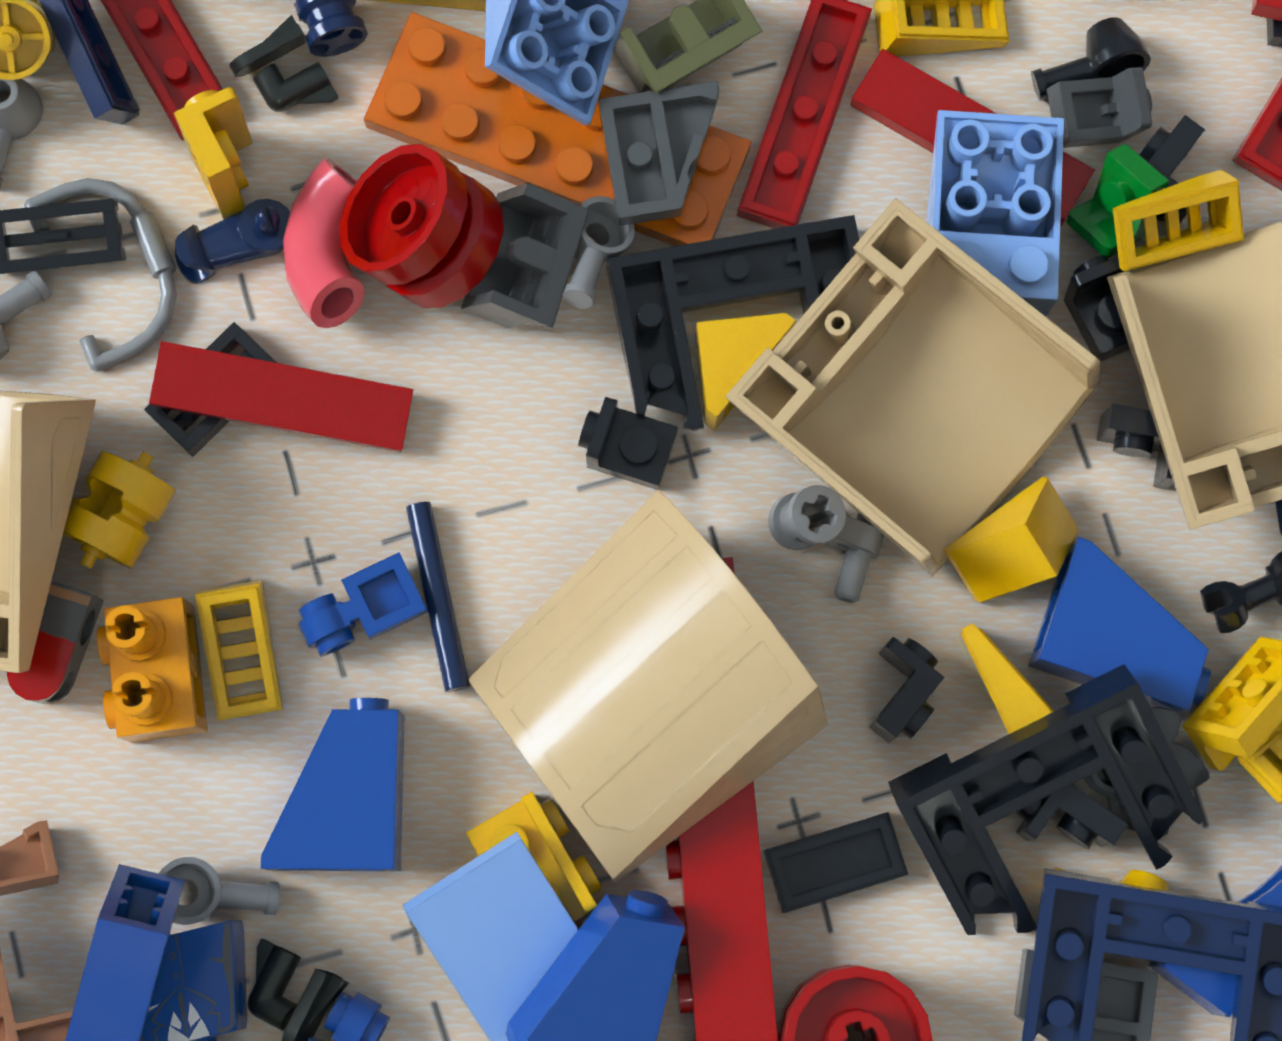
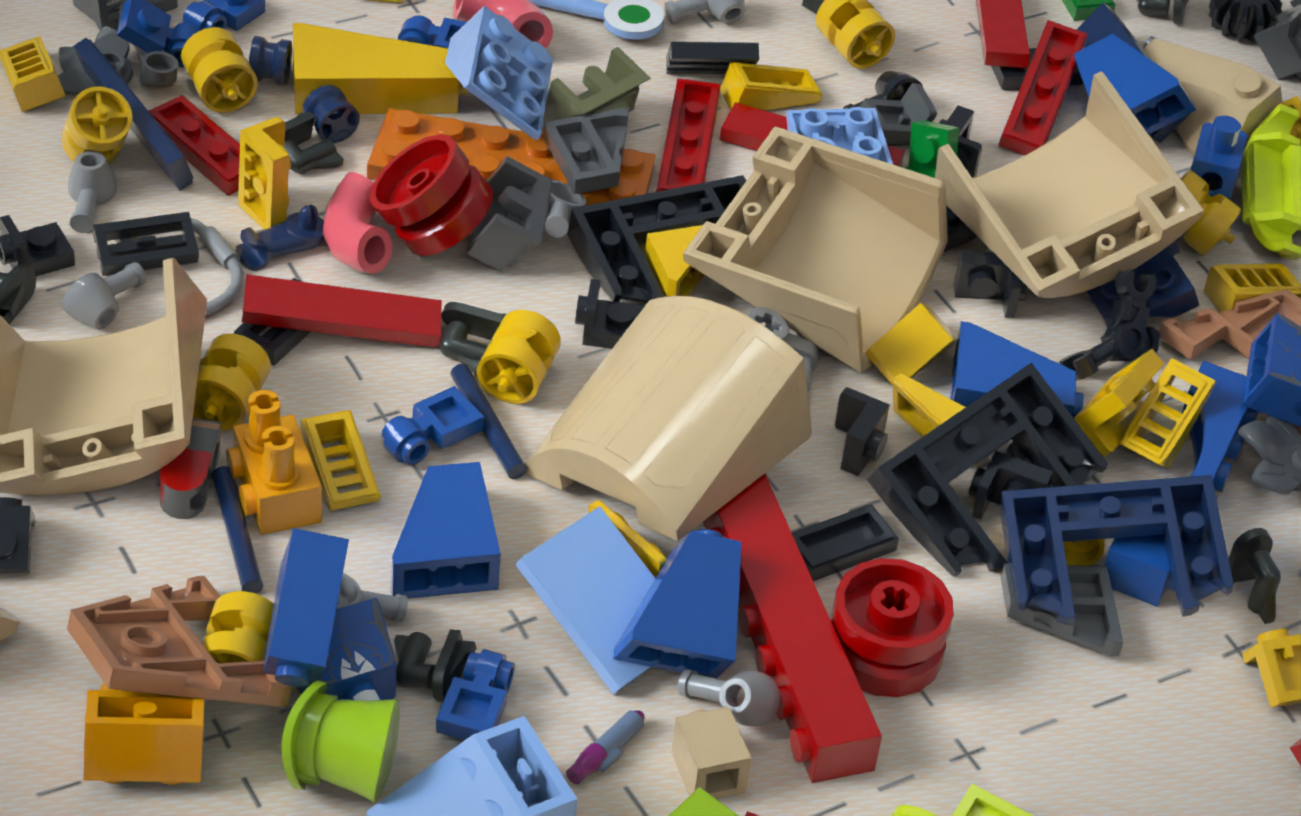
camera: 15 degrees left, 35 degrees down
yellow slope [1113,170,1244,272] -> none
none -> yellow wheel [202,591,274,664]
none -> dark blue bar [212,466,263,594]
none -> pearl dark grey piece [439,302,506,376]
none -> yellow wheel [477,310,561,404]

